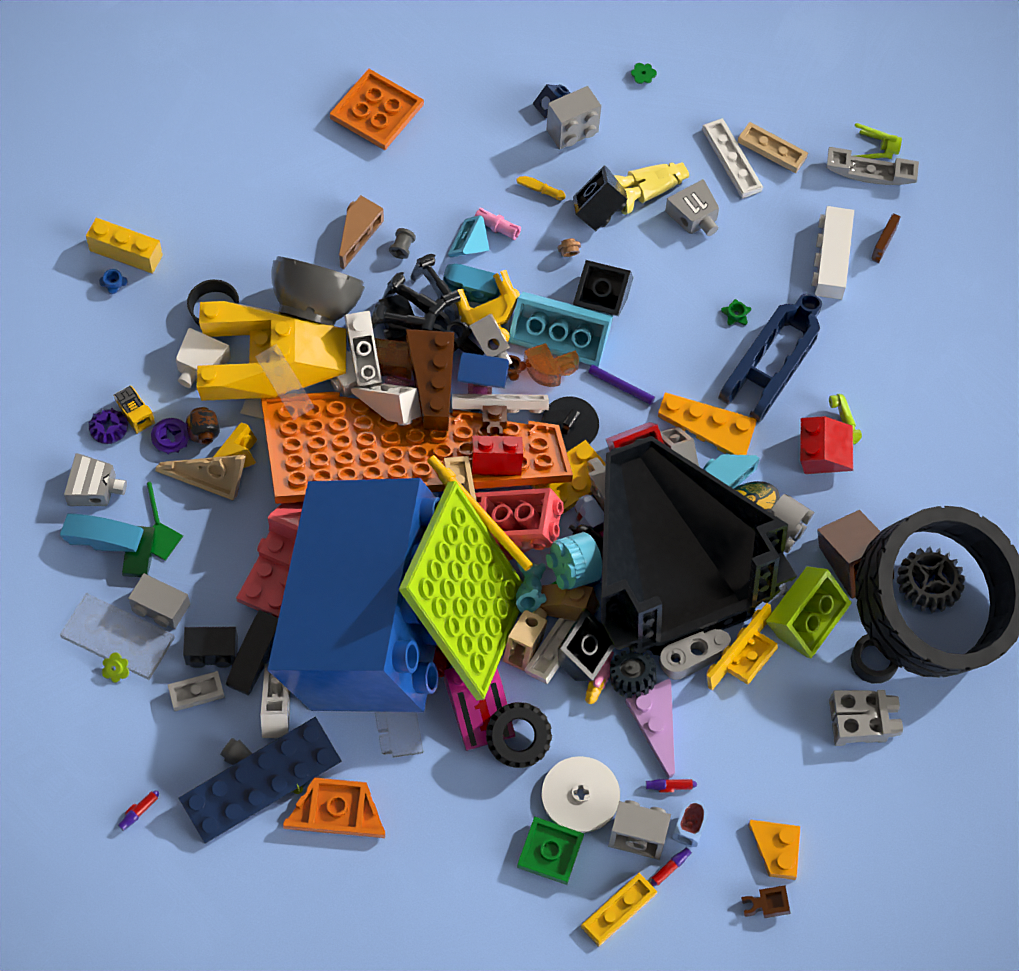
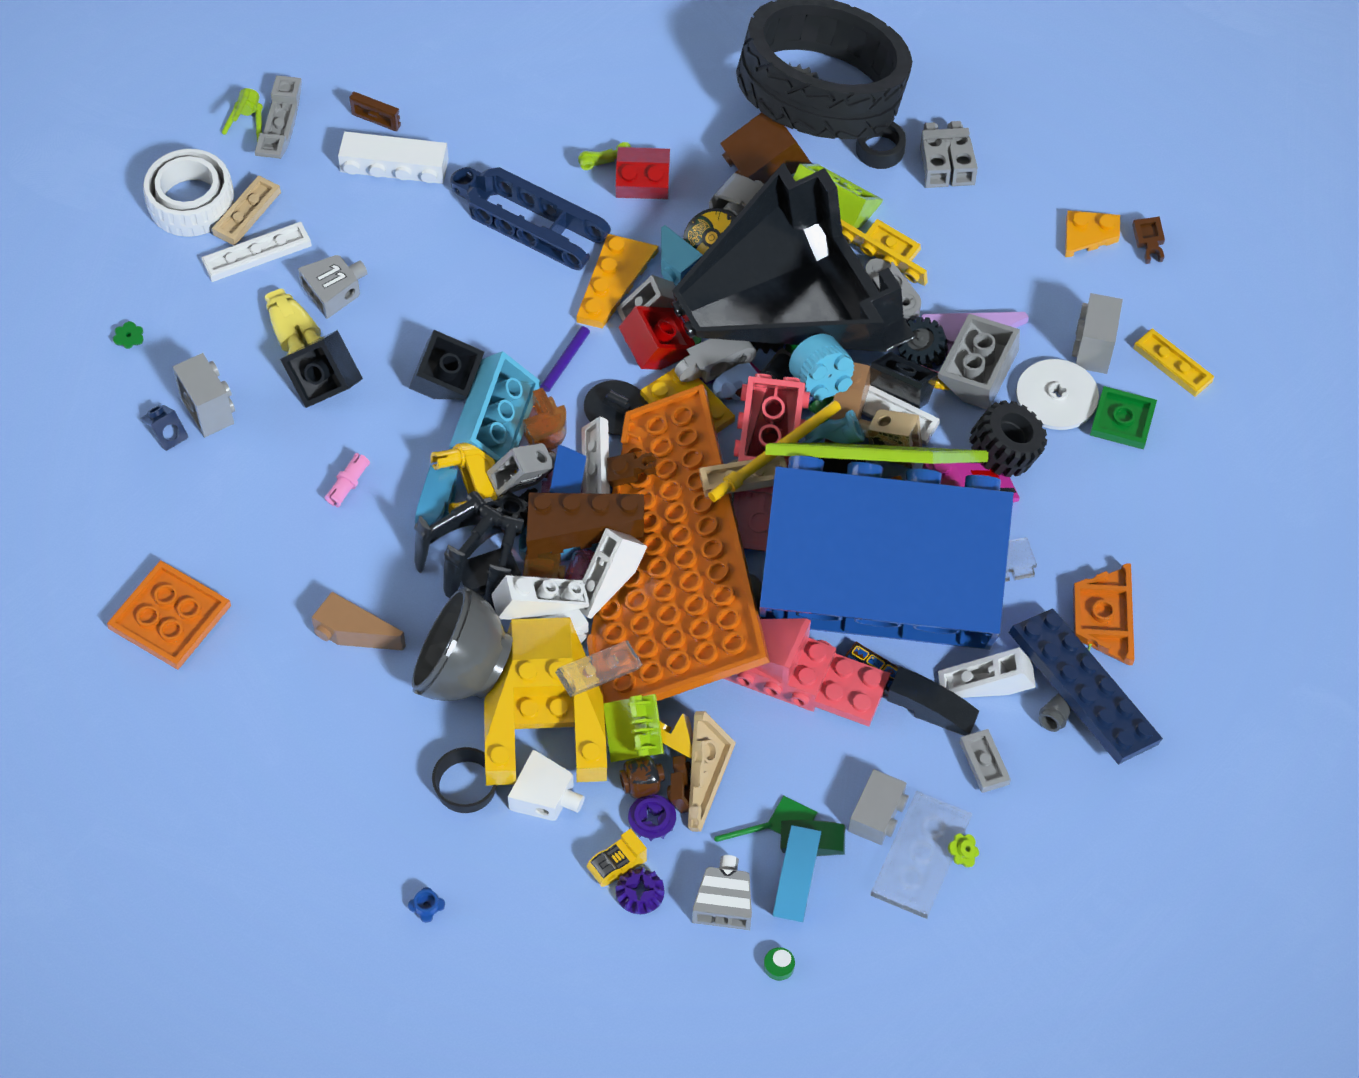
camera: 90 degrees left, 5 degrees down
yellow brick [86,218,163,274] -> none
piece [118,790,159,831] -> none
black brick [183,627,238,668] -> none
dark grey bush [389,228,416,259] -> none
medium azure slope [448,215,489,258] -> none
red slope [470,436,523,475] -> none
yellow piece [516,176,566,201] -> none
medium nougat plate [558,238,581,257] -> none
red piece [646,779,697,793] -> none
piece [650,847,692,886] -> none
rock [672,800,708,847] -> none
green plate [721,299,751,325] -> none
none -> white tyre [143,149,234,237]
none -> lime hinge [603,694,664,762]
none -> reddish brown plate [667,755,691,813]
none -> green tile [764,947,795,981]
none -> light grey slope [938,314,1020,409]

